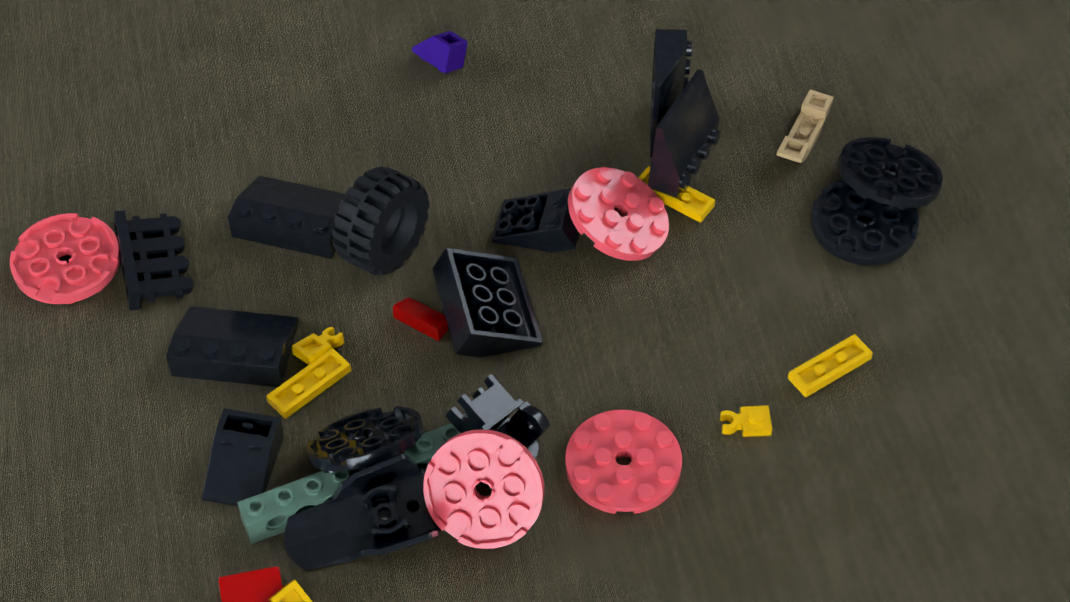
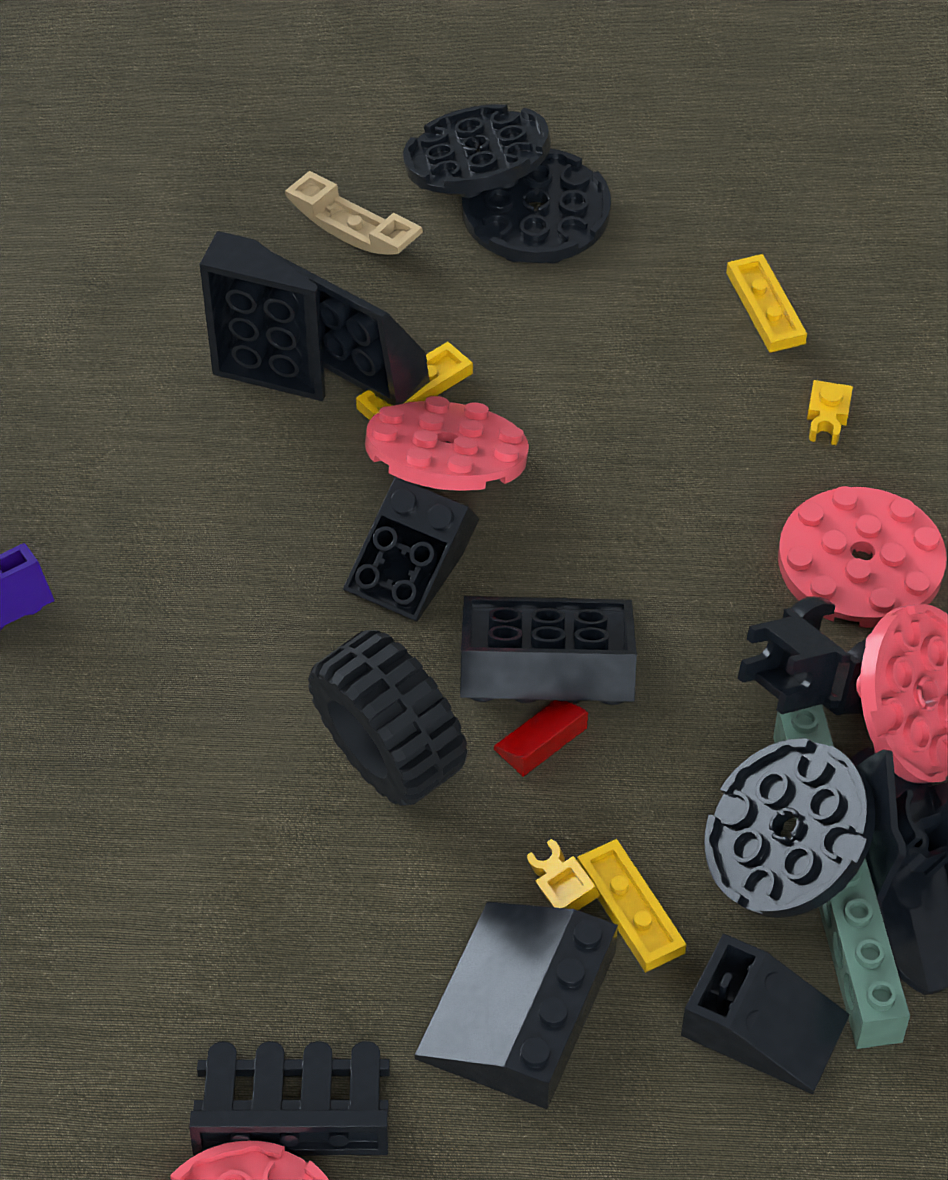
camera: 75 degrees left, 0 degrees up
black slope [228,176,347,259] -> none

